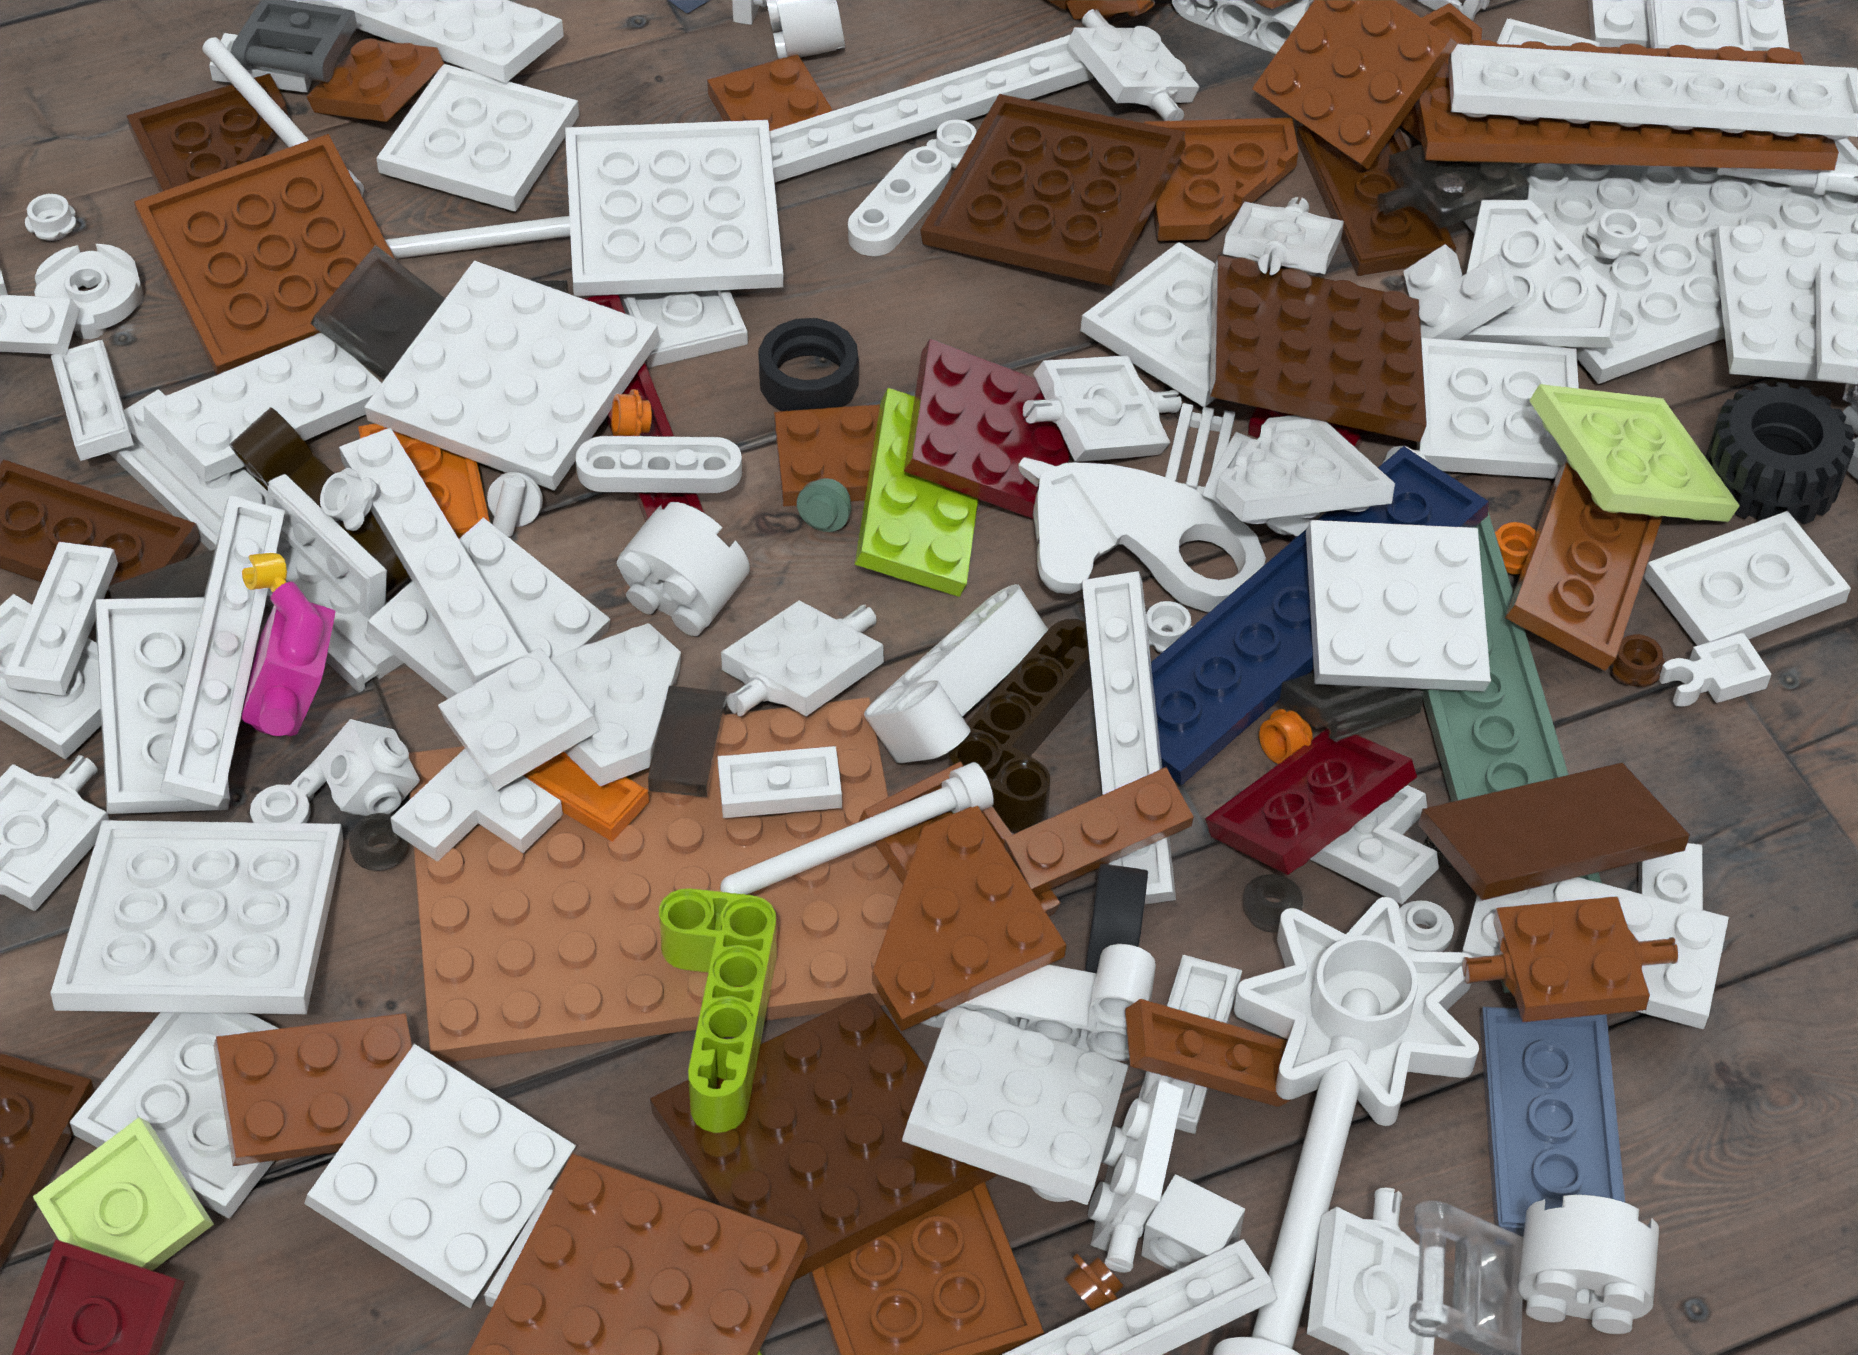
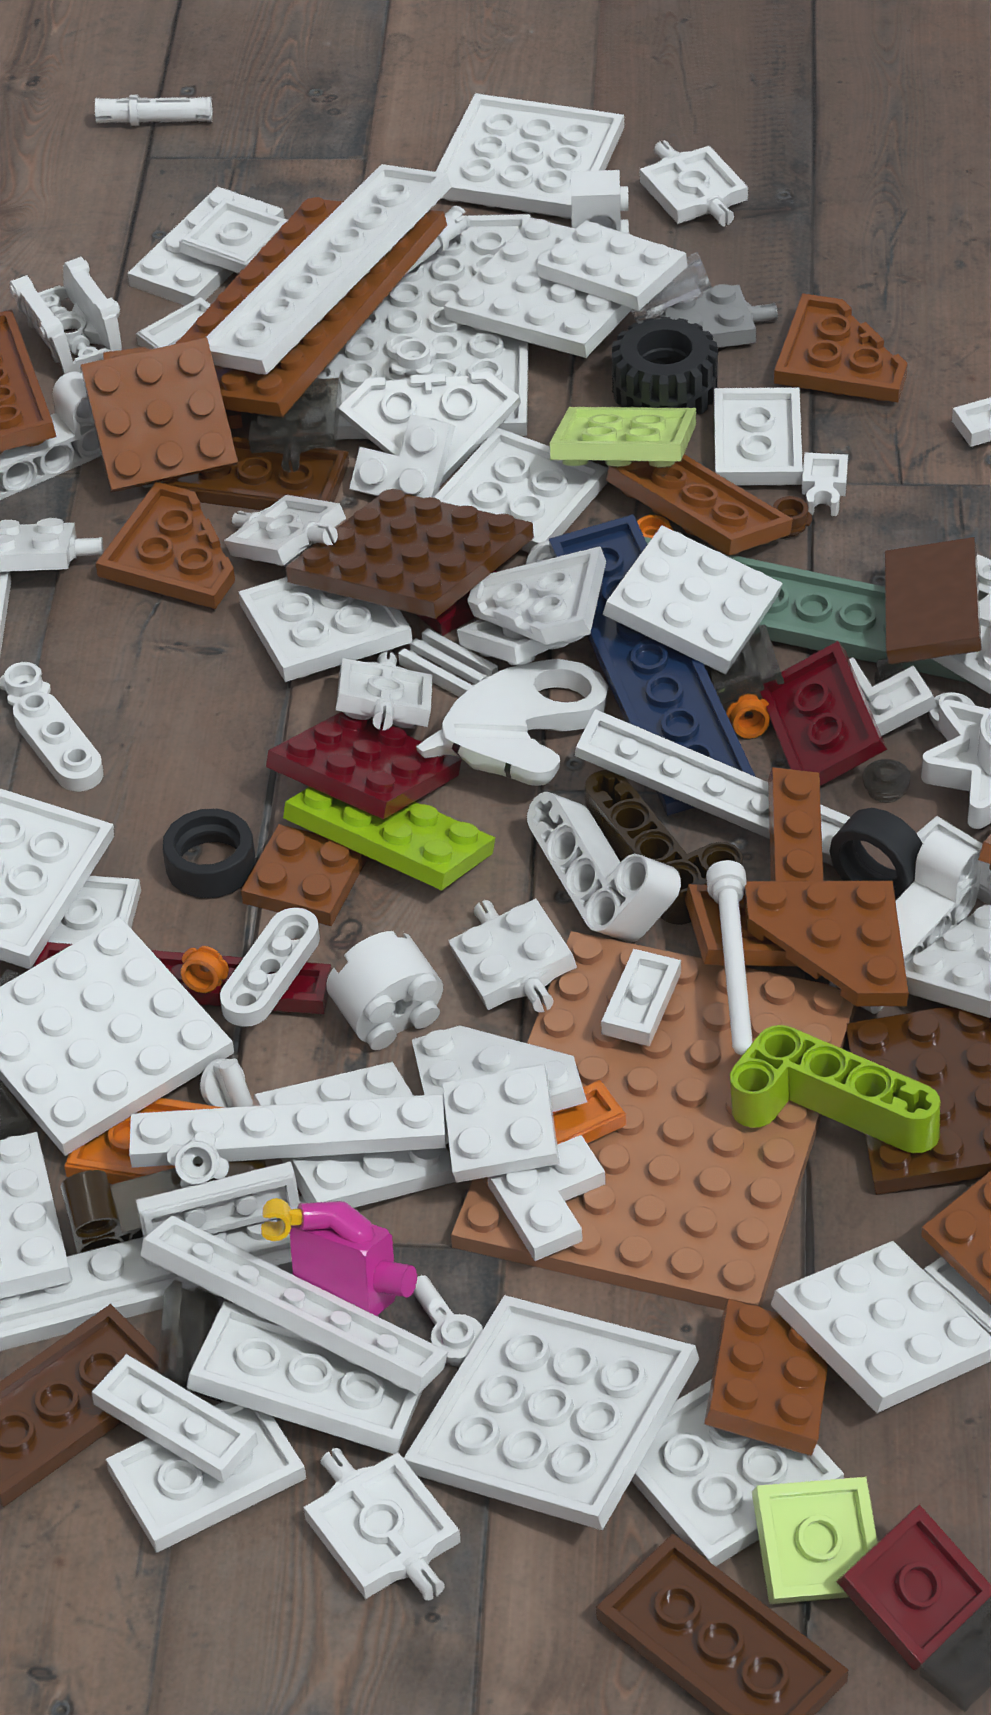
camera: 60 degrees left, 5 degrees down
white brick [316,719,420,820] -> none
clear smoke plate [349,813,410,871] -> none
clear smoke tile [648,685,727,797] -> none
sand green plate [797,478,851,532] -> none
reddish brown plate [920,94,1186,286] -> none

